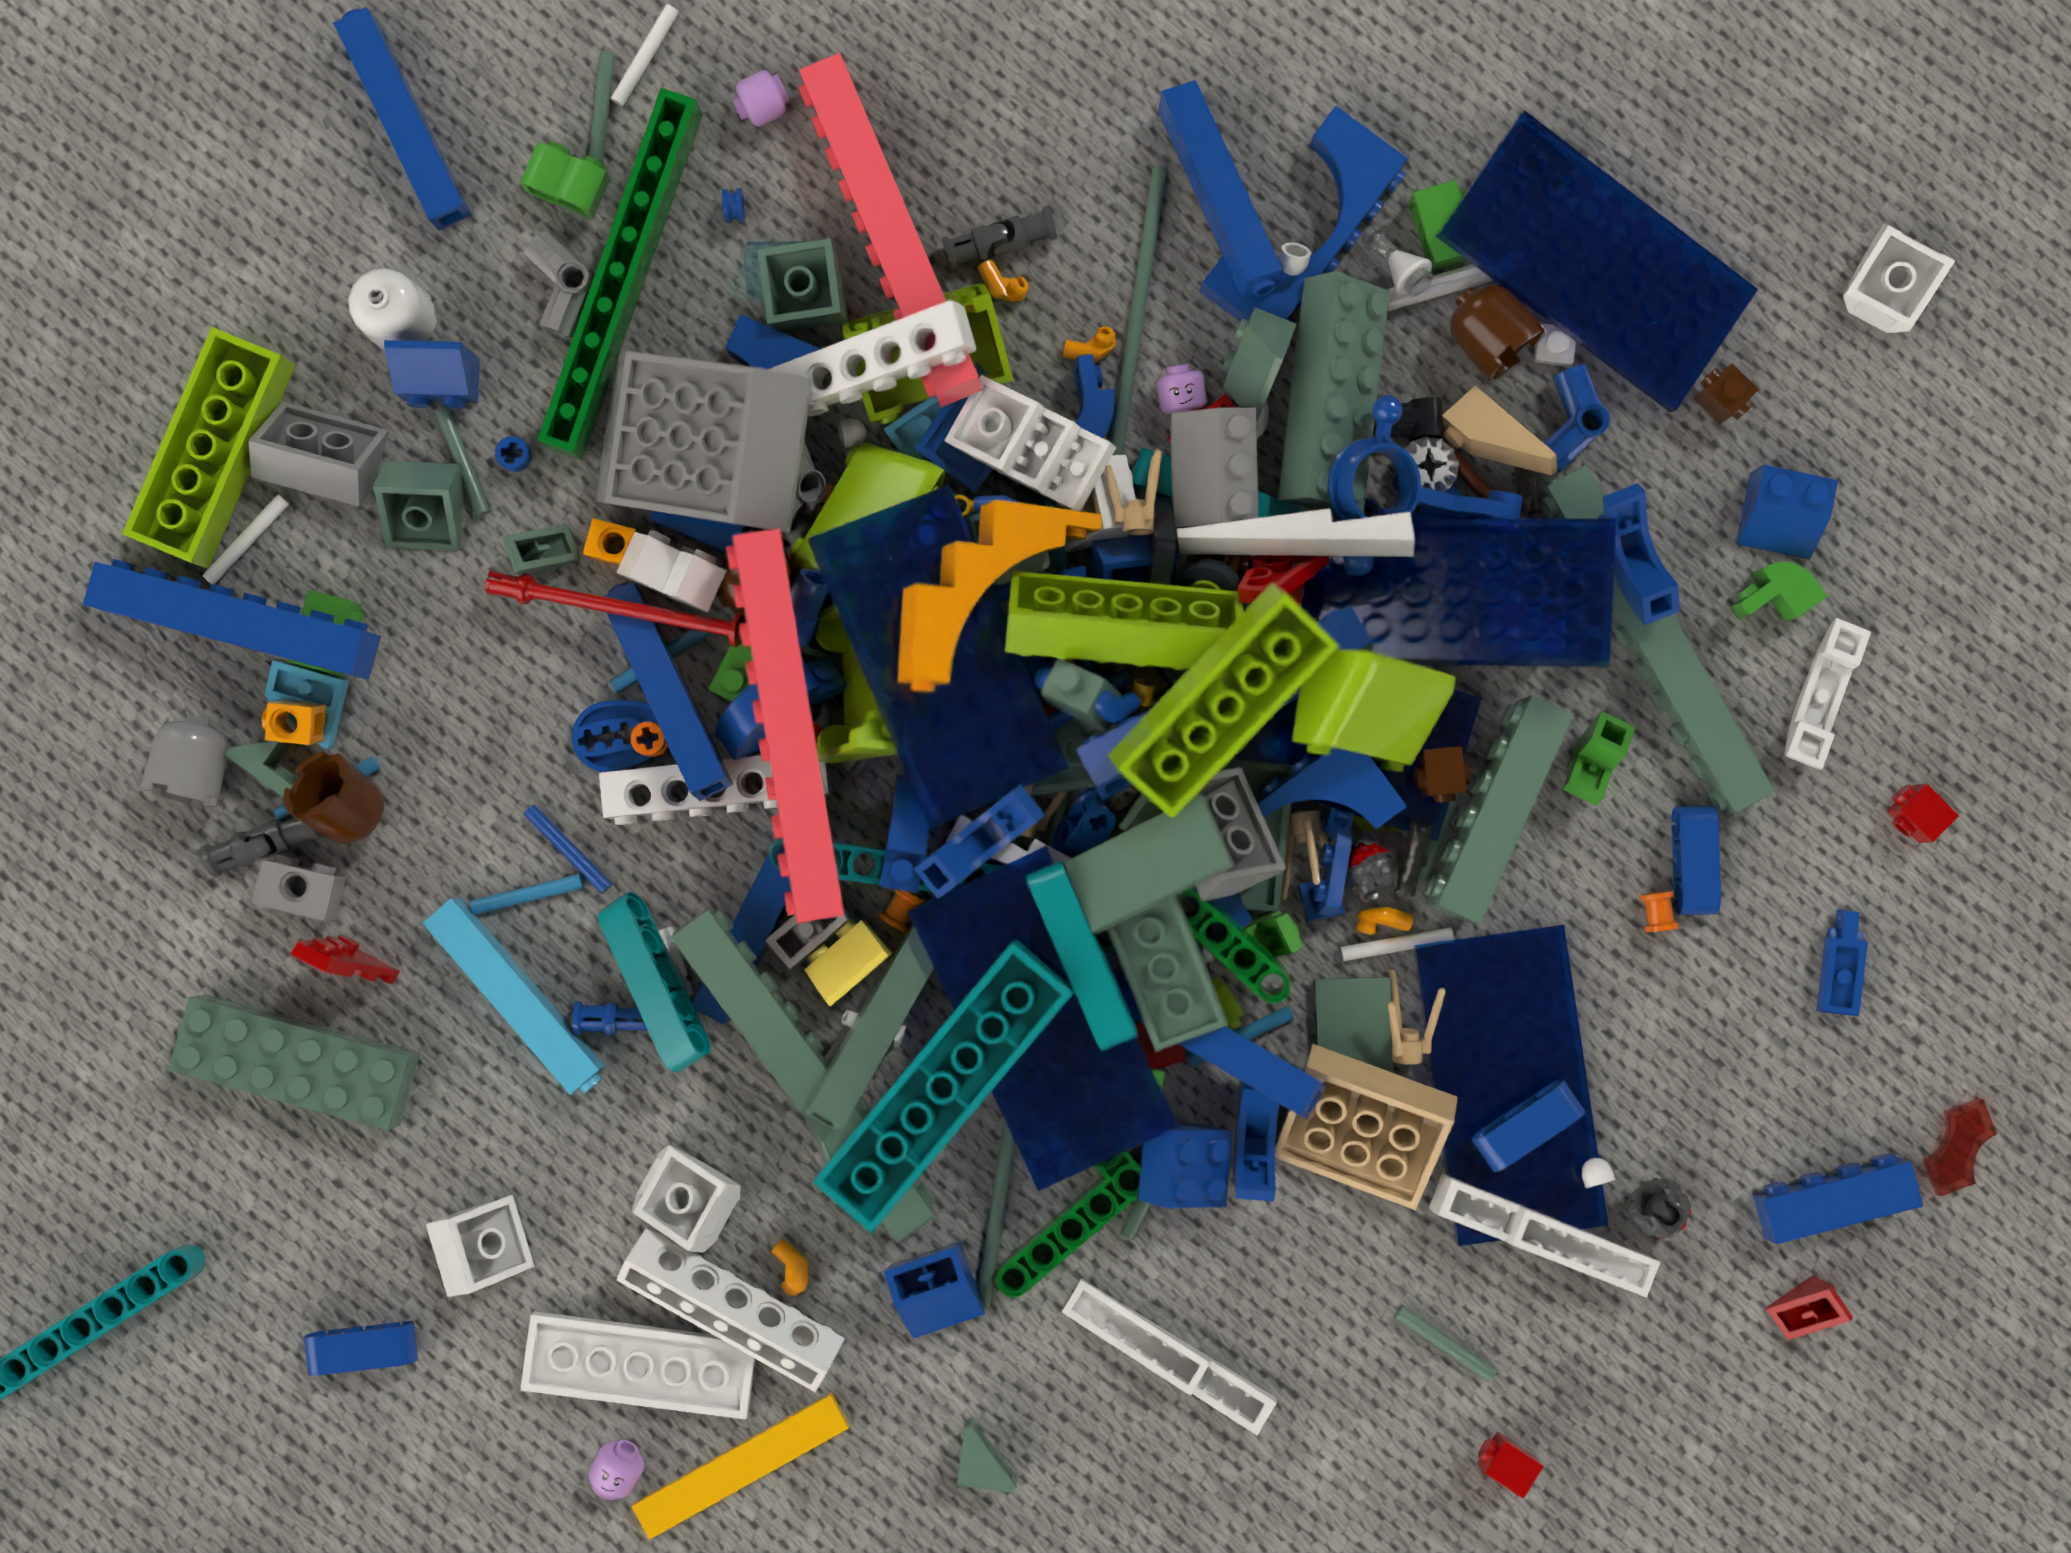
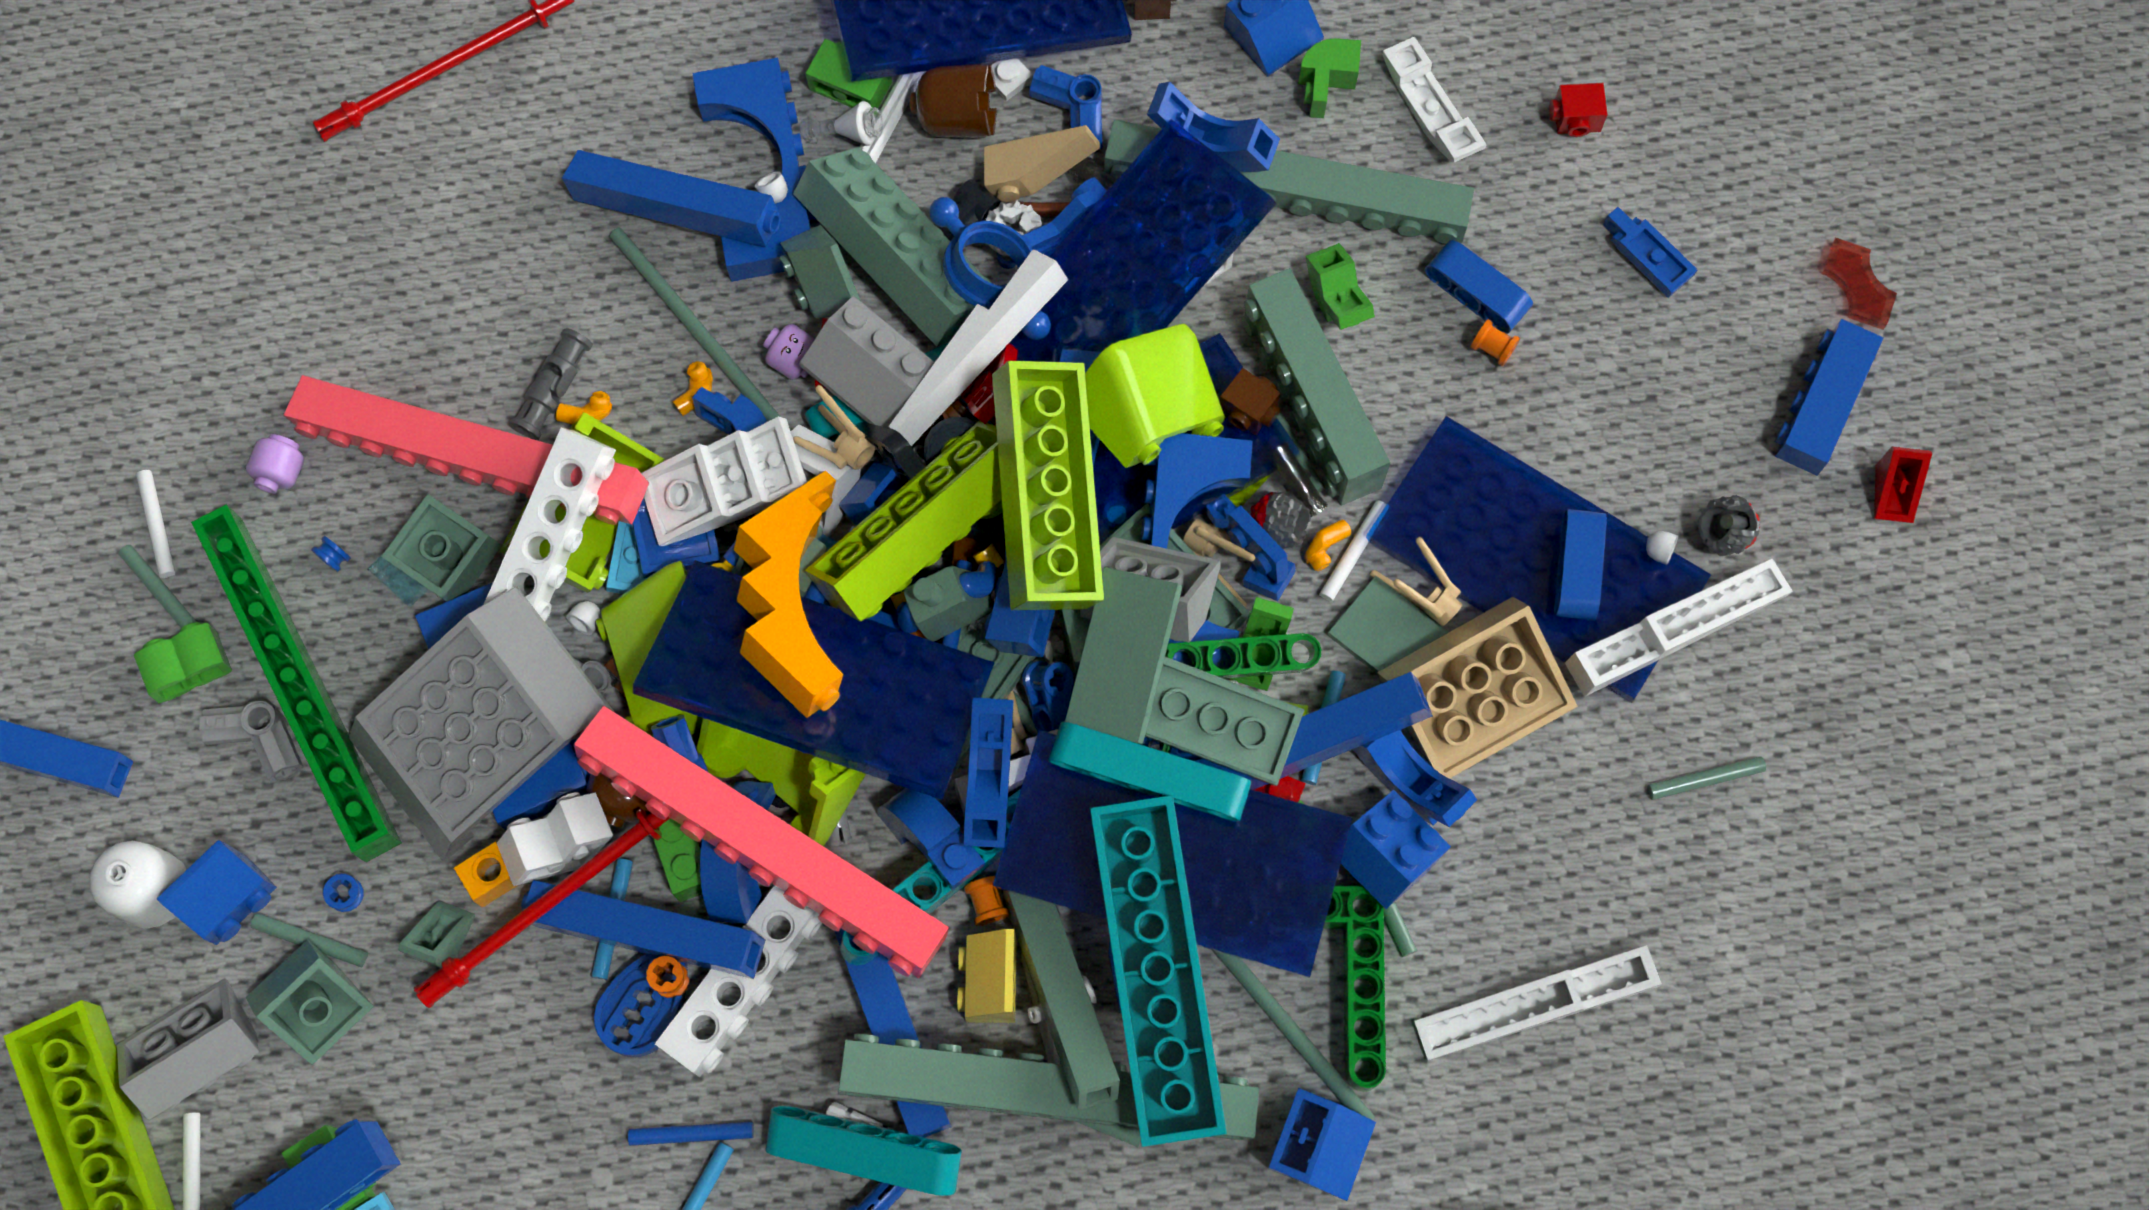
camera: 50 degrees left, 15 degrees down
light grey brick [765,909,852,969] -> none
red brick [1477,1431,1544,1499] -> none

